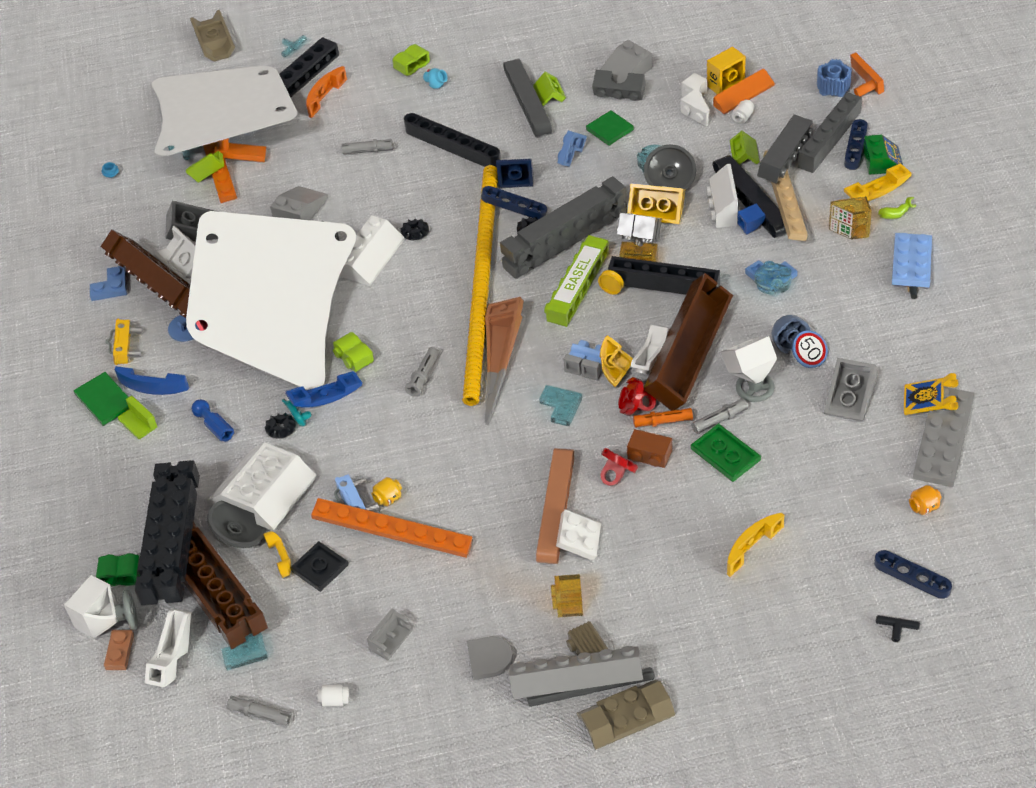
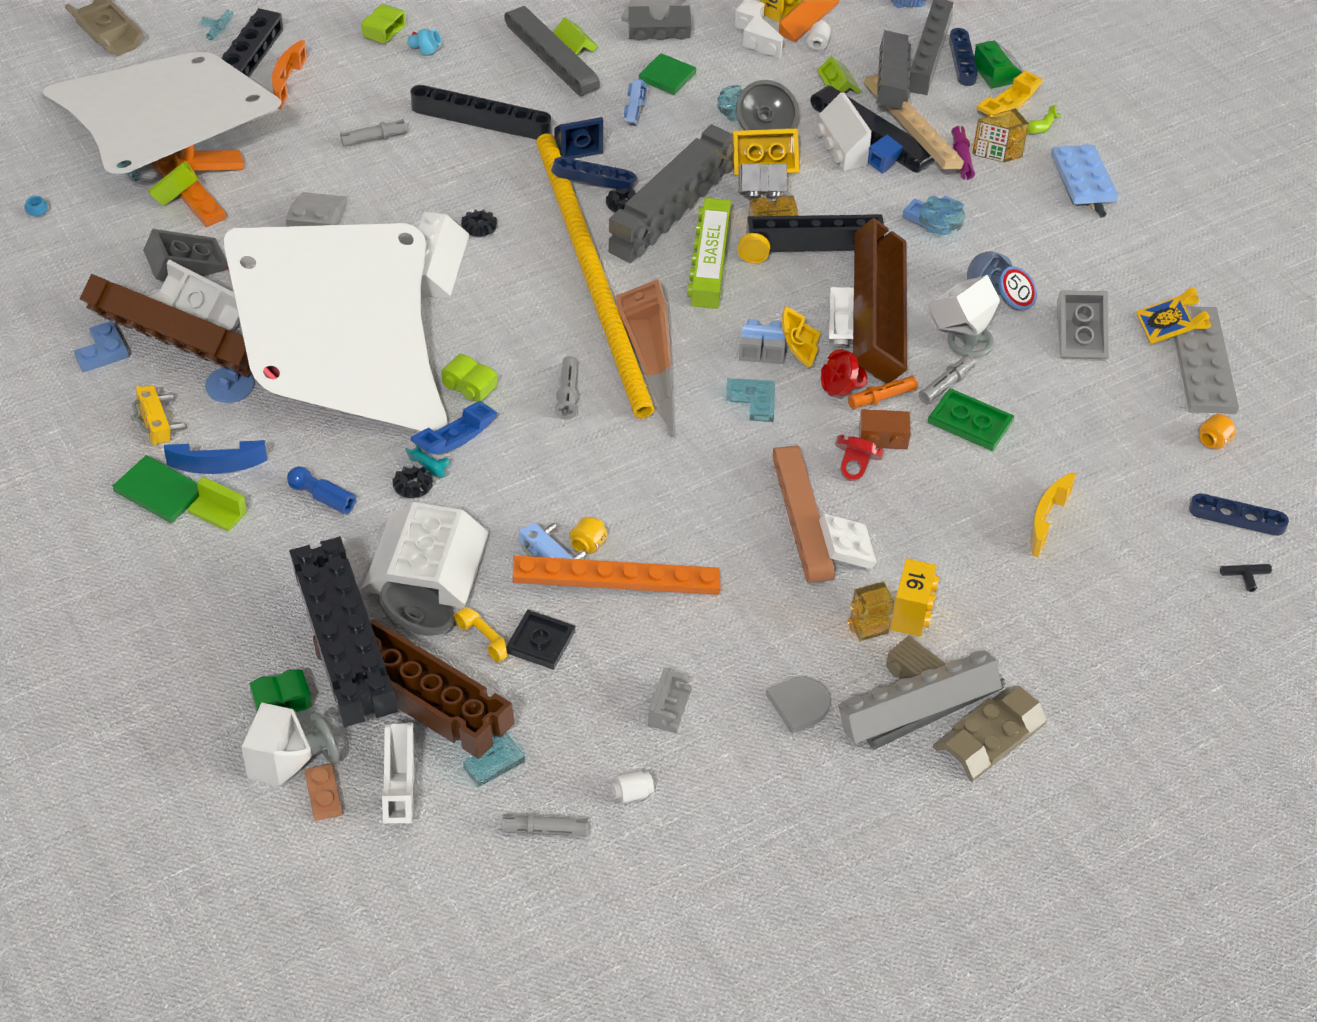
camera: 25 degrees left, 0 degrees up
none -> yellow brick [890,558,940,637]
none -> magenta pin [951,126,975,180]

